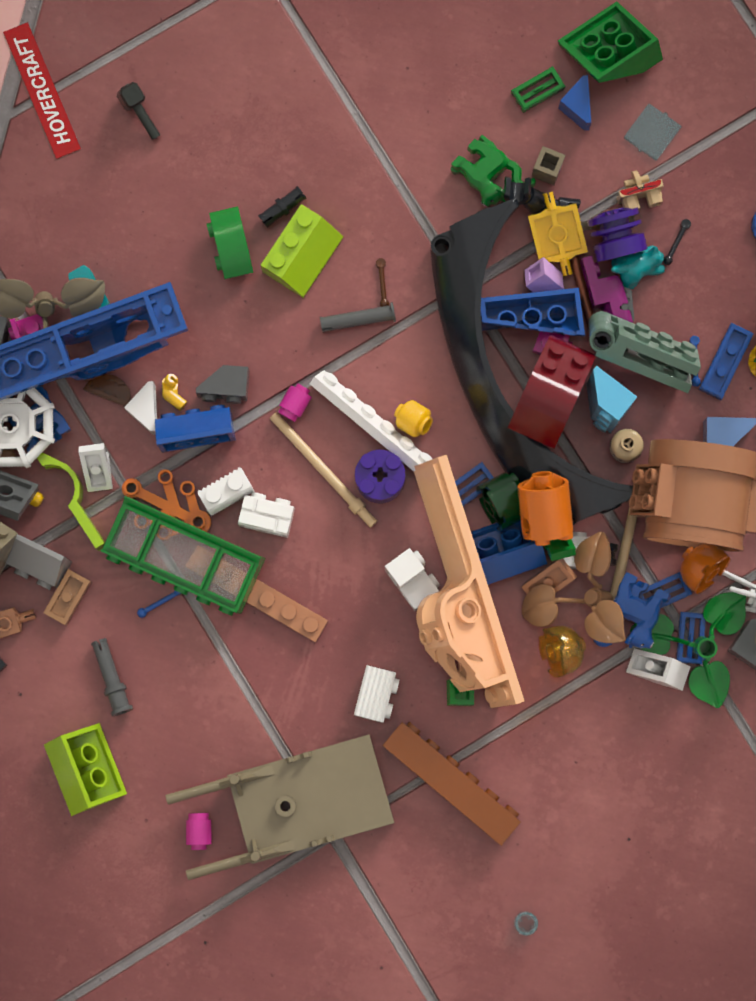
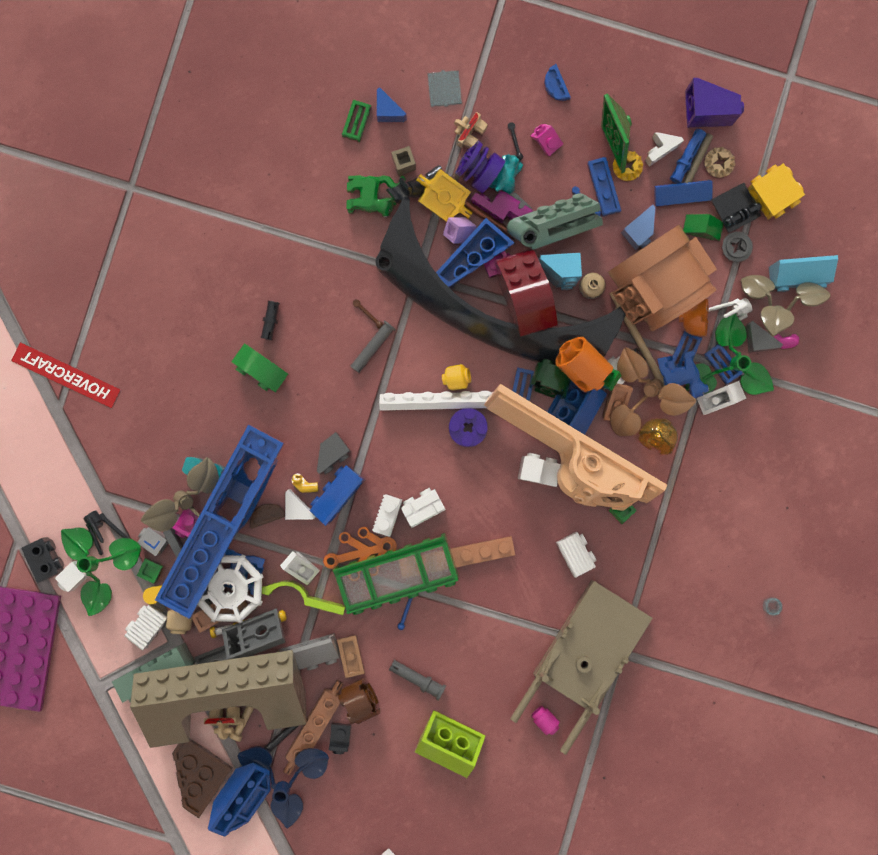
camera: 45 degrees left, 5 degrees up
pearl dark grey piece [117,82,160,140] -> none
lime slope [261,204,344,298] -> none
tan bar [270,412,378,528] -> none
dark pink brick [278,383,312,422] -> none
dark orange brick [382,722,521,846] -> none
green slope [558,1,663,83] -> none
none -> reddish brown brick [338,678,381,724]
none -> dark pink bracket [531,124,563,156]

